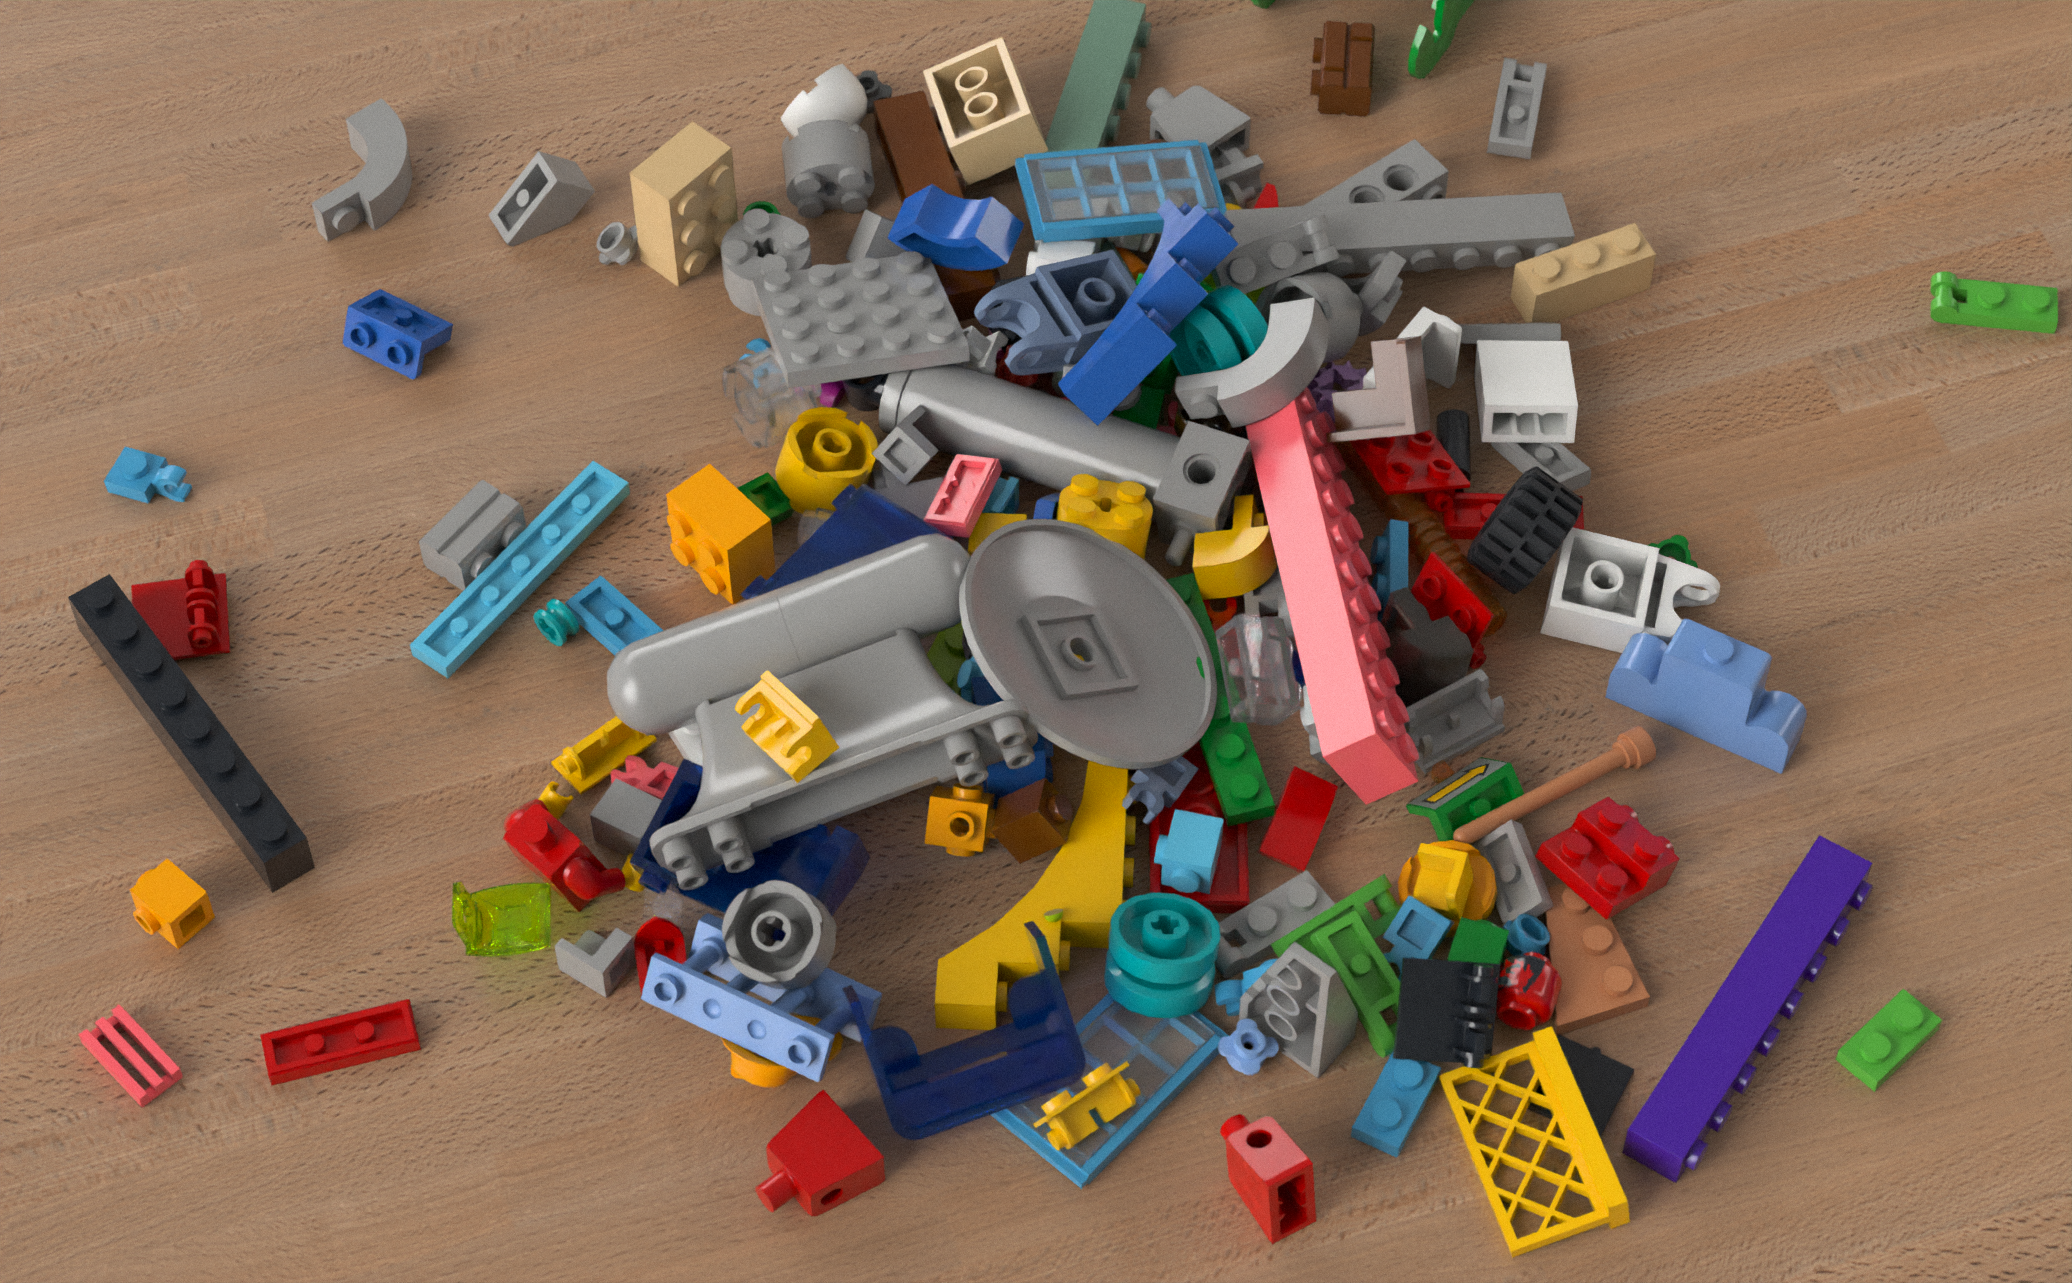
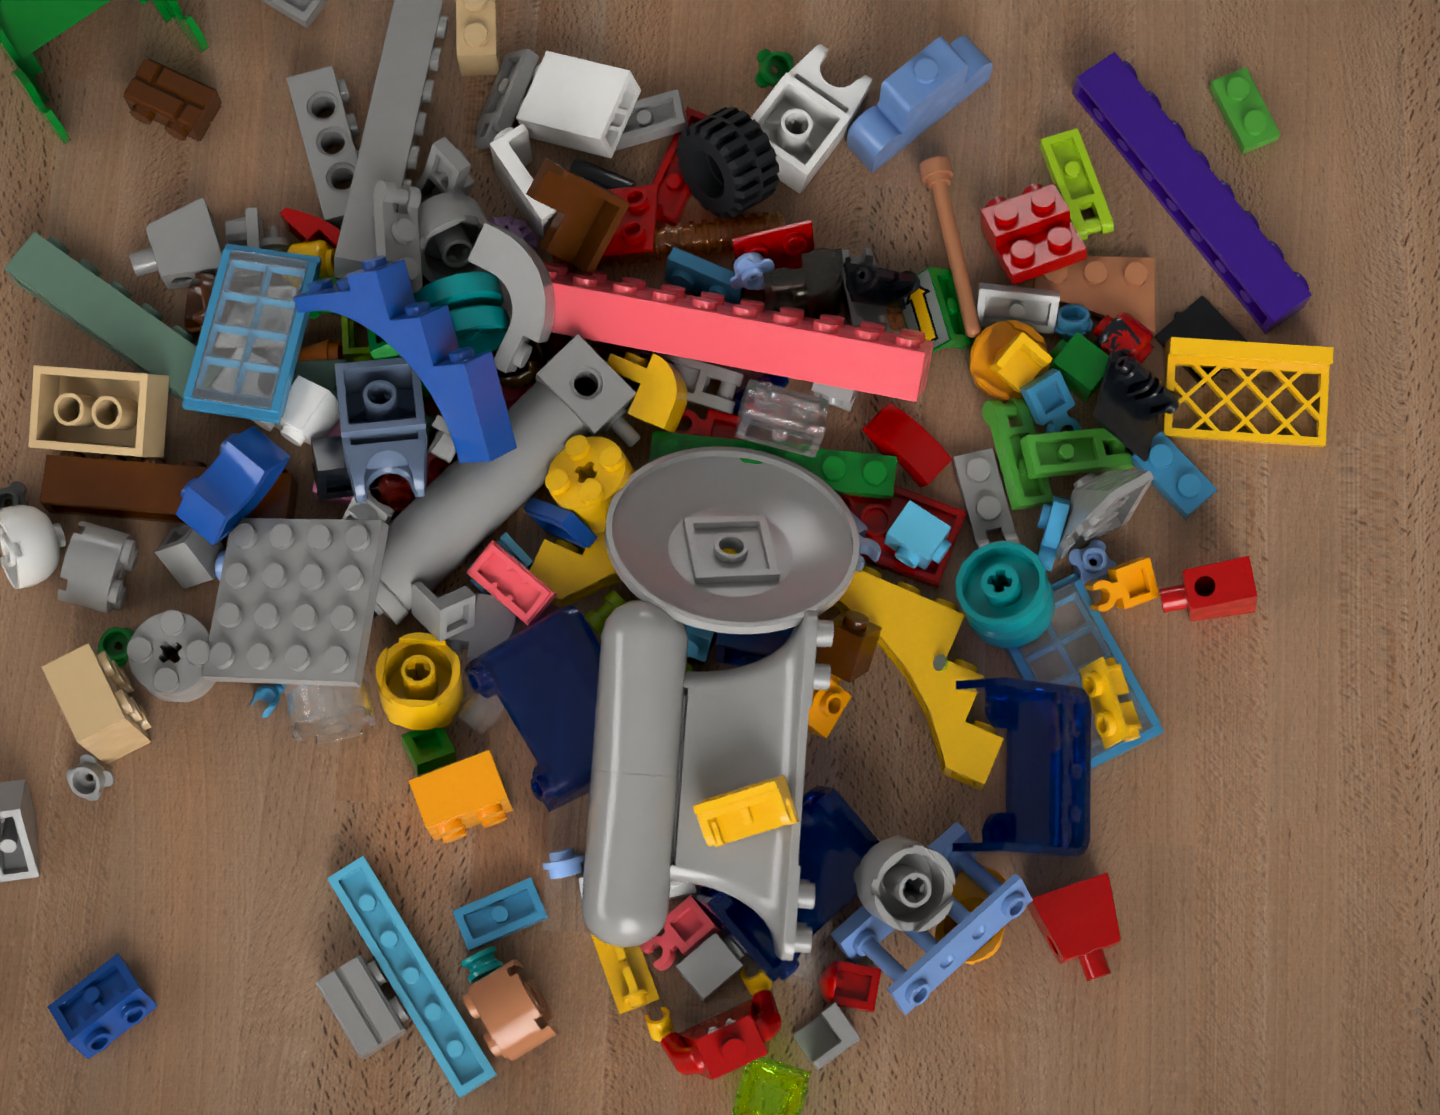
camera: 70 degrees left, 20 degrees up
none -> nougat brick [462,959,559,1061]
none -> light blue plate [730,252,775,290]
none -> black hinge [843,262,920,310]
none -> lime plate [1039,128,1114,241]
none -> light orange plate [1084,556,1160,612]

